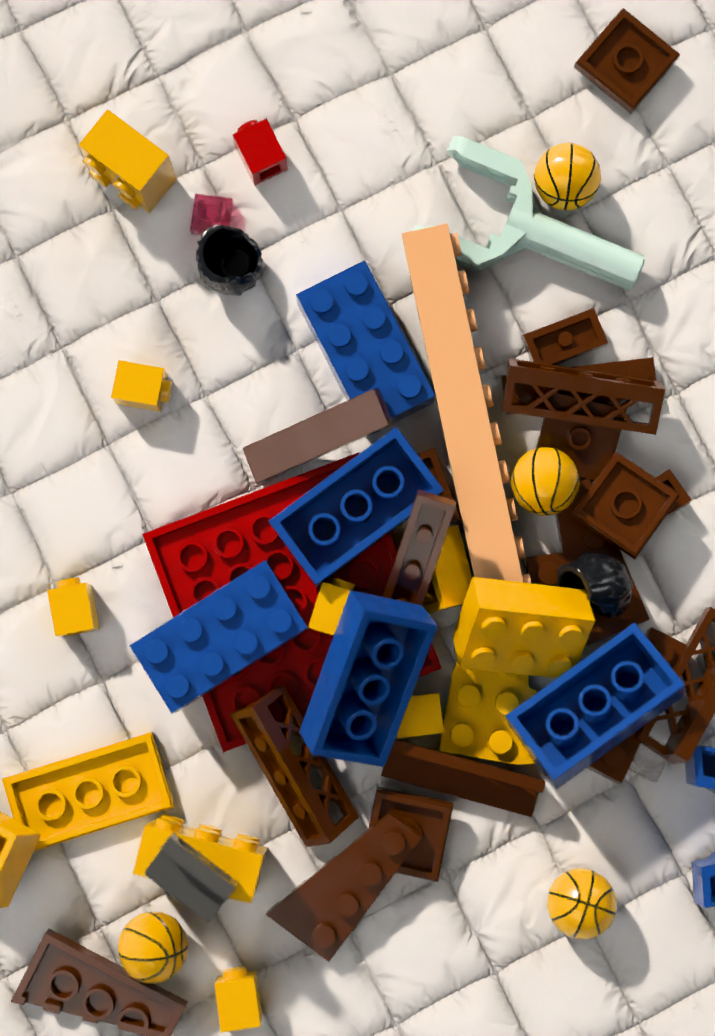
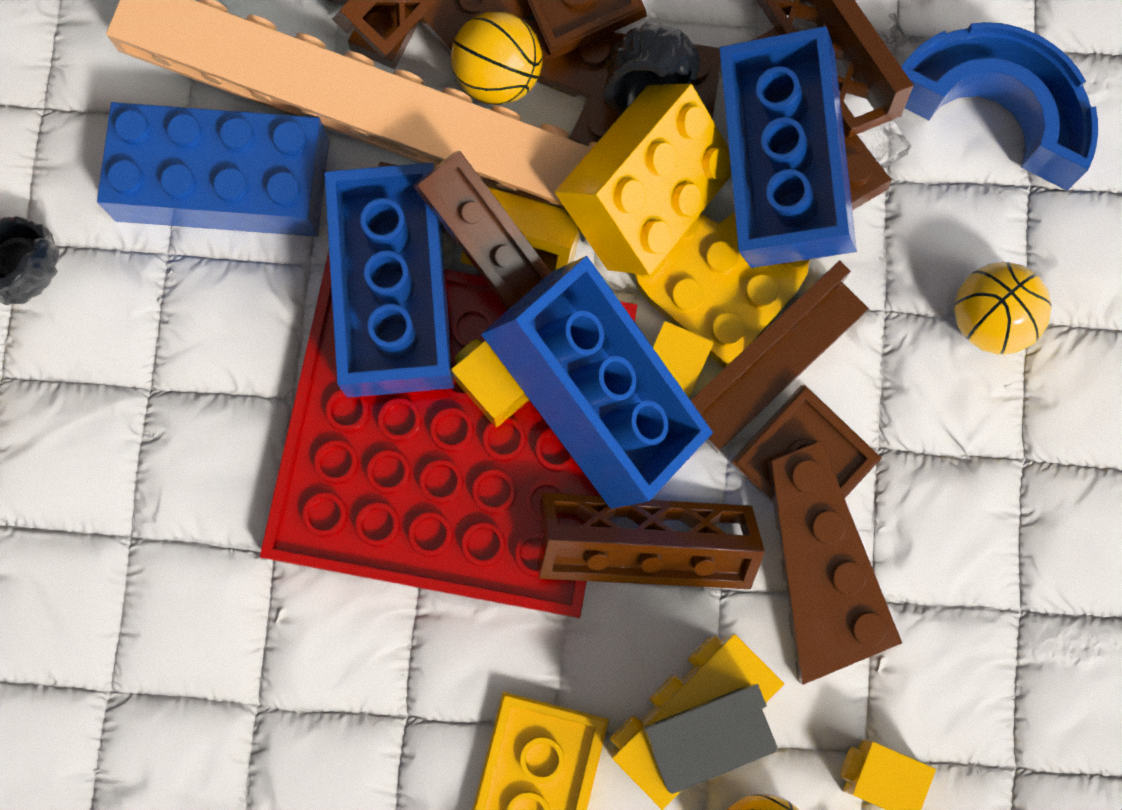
camera: 55 degrees left, 5 degrees down
yellow brick [47,577,100,637] -> none
yellow brick [111,360,173,412] -> none
blue brick [129,560,309,714] -> none
reddish brown tile [242,388,393,483] -> none

